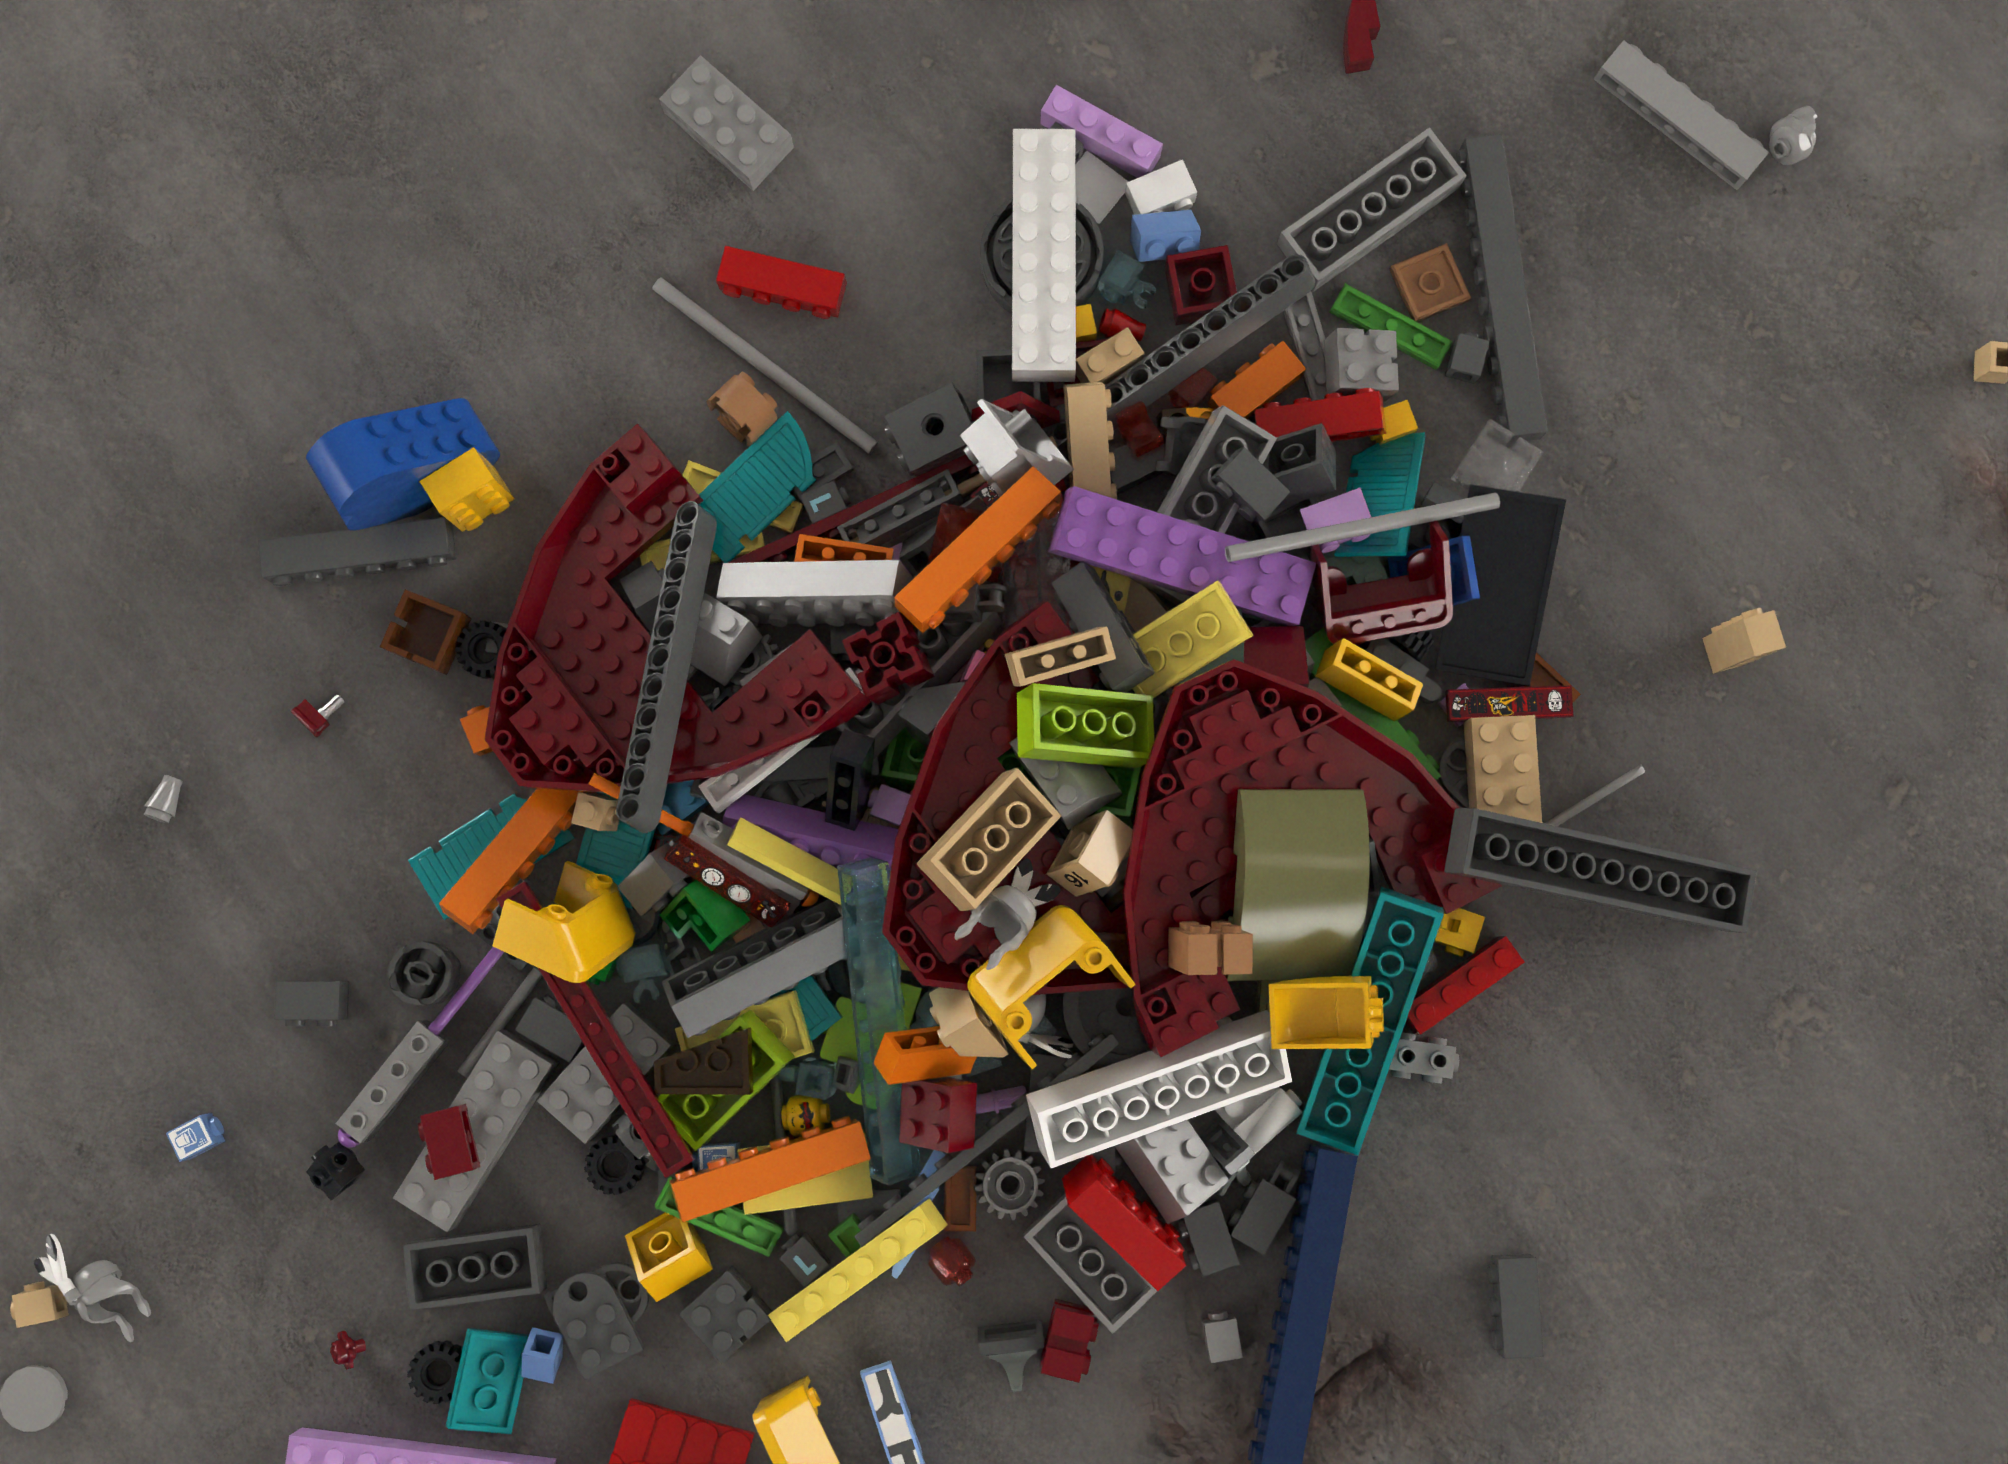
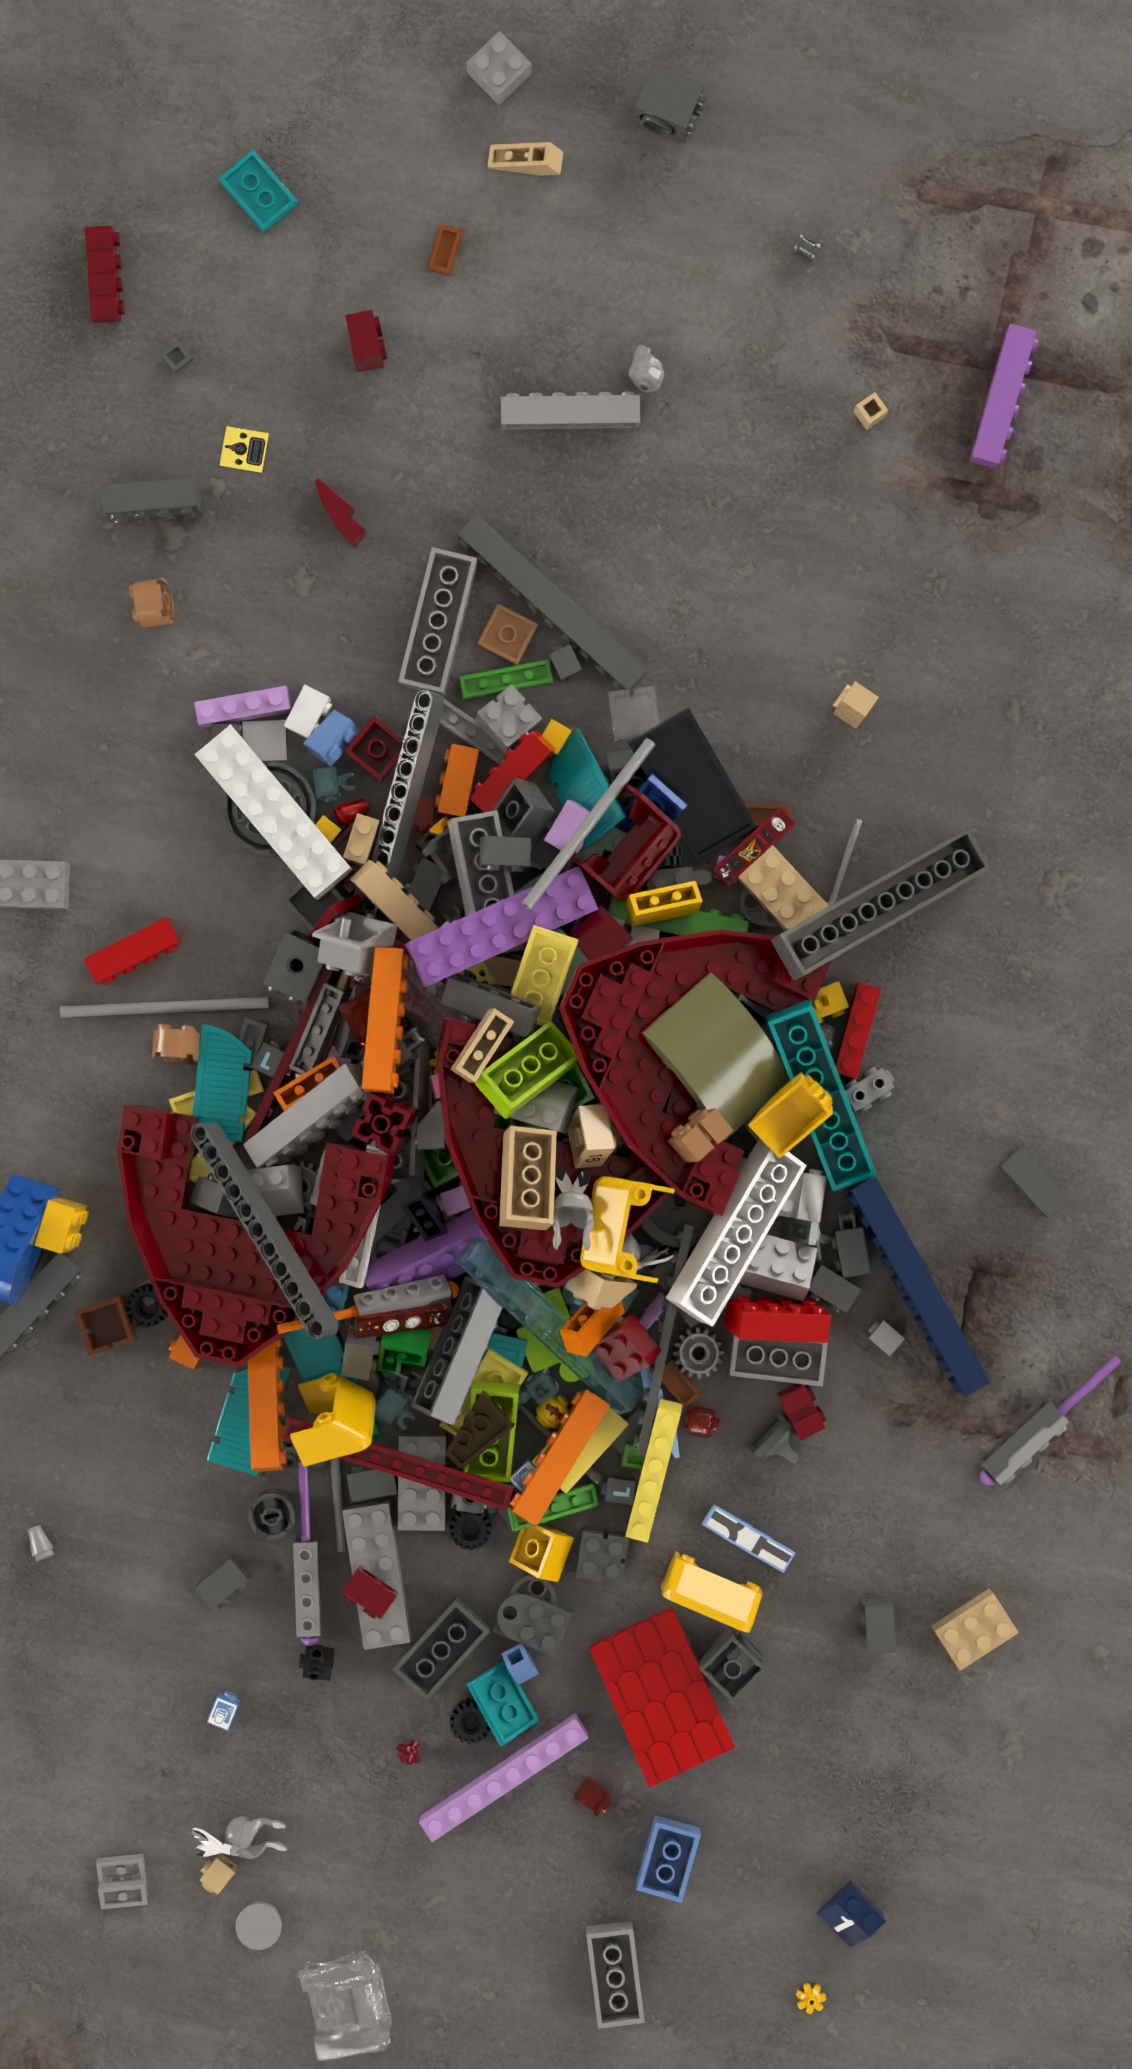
camera: 40 degrees left, 5 degrees up
dark red piece [291,695,344,737] -> none
tan brick [571,792,619,831] -> none
light yellow tile [727,817,854,906] -> none
dark grey slope [831,1056,863,1094] -> none
clear red bracket [1115,401,1164,458] -> none

